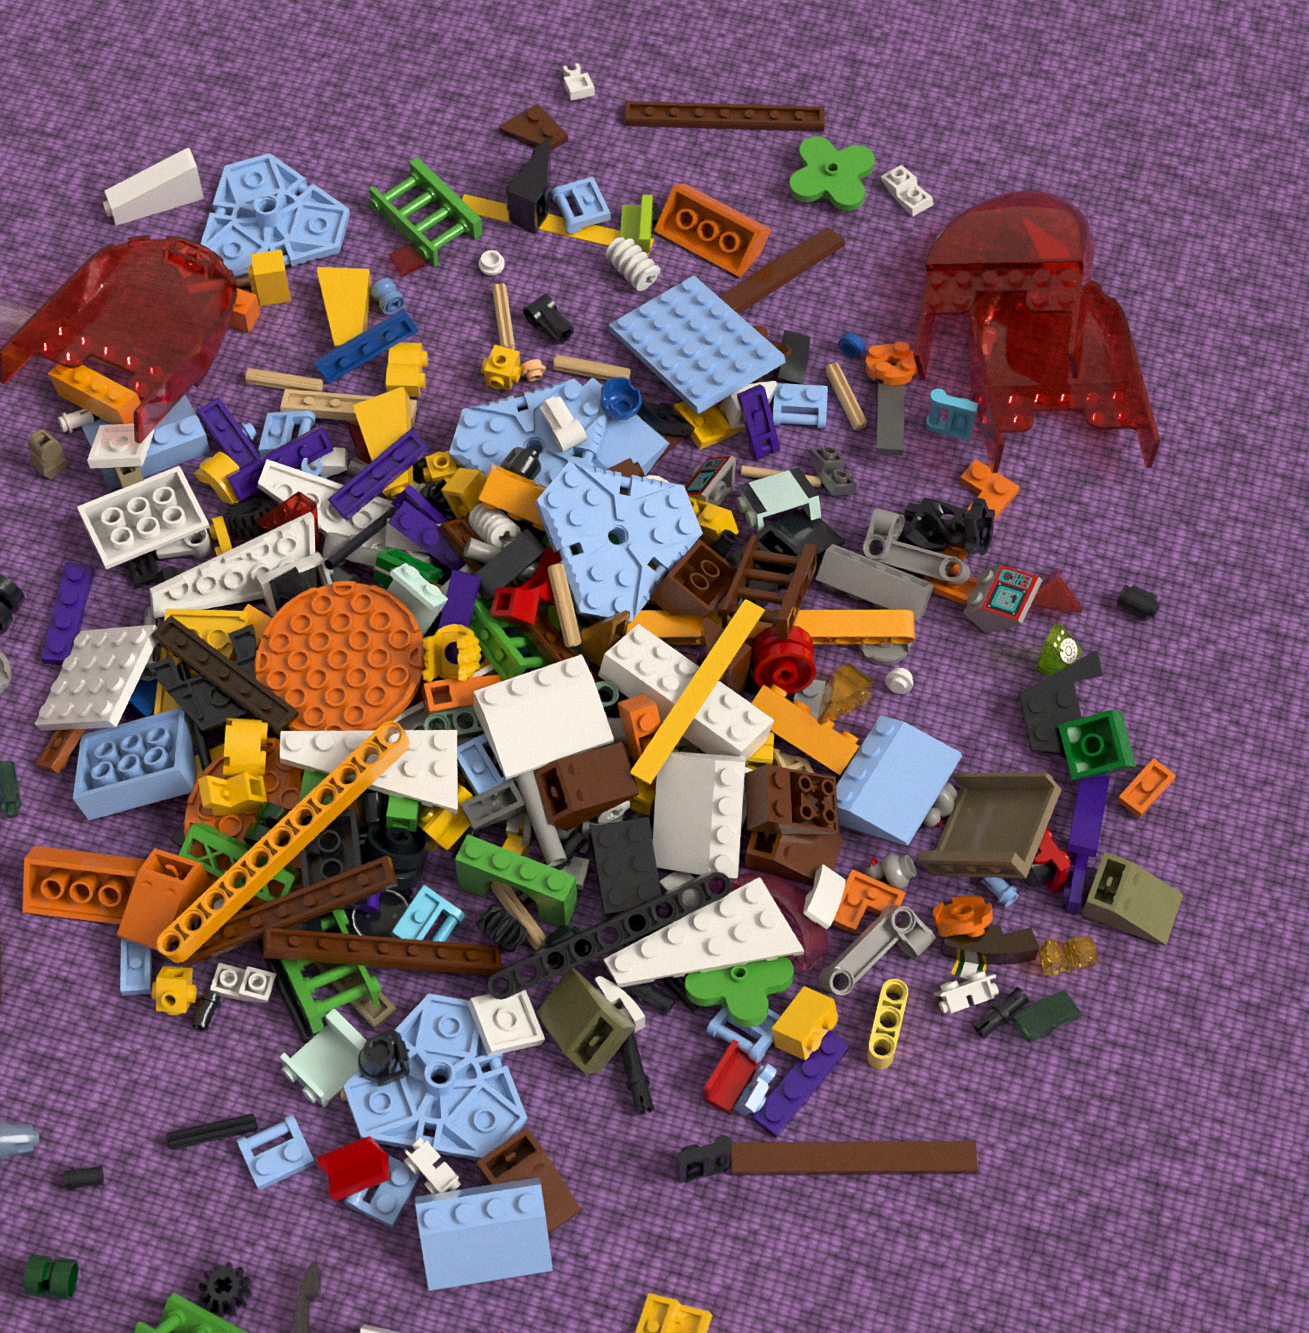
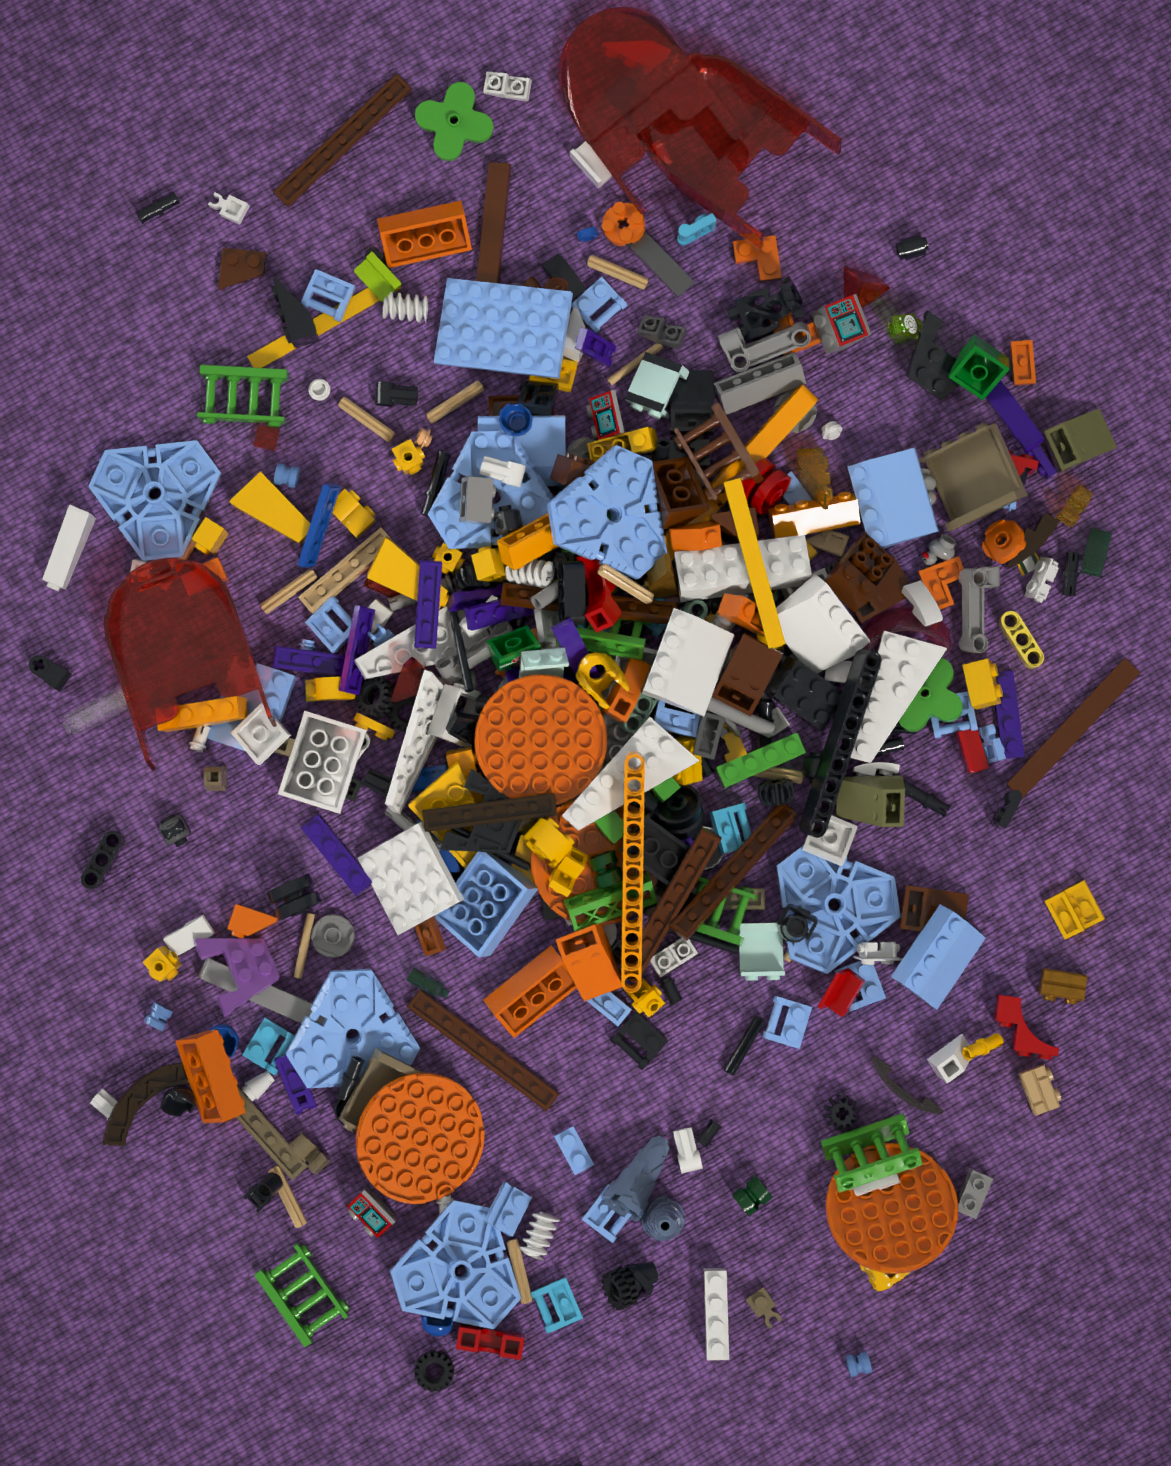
camera: 50 degrees left, 25 degrees up
none -> black piece [29,655,72,692]
none -> black pin [136,191,180,224]
none -> light grey brick [459,476,496,524]
none -> white panel [570,141,614,189]
none -> black plate [610,1012,668,1070]
none -> orange slope [669,521,722,551]
none -> white piece [673,1127,703,1174]

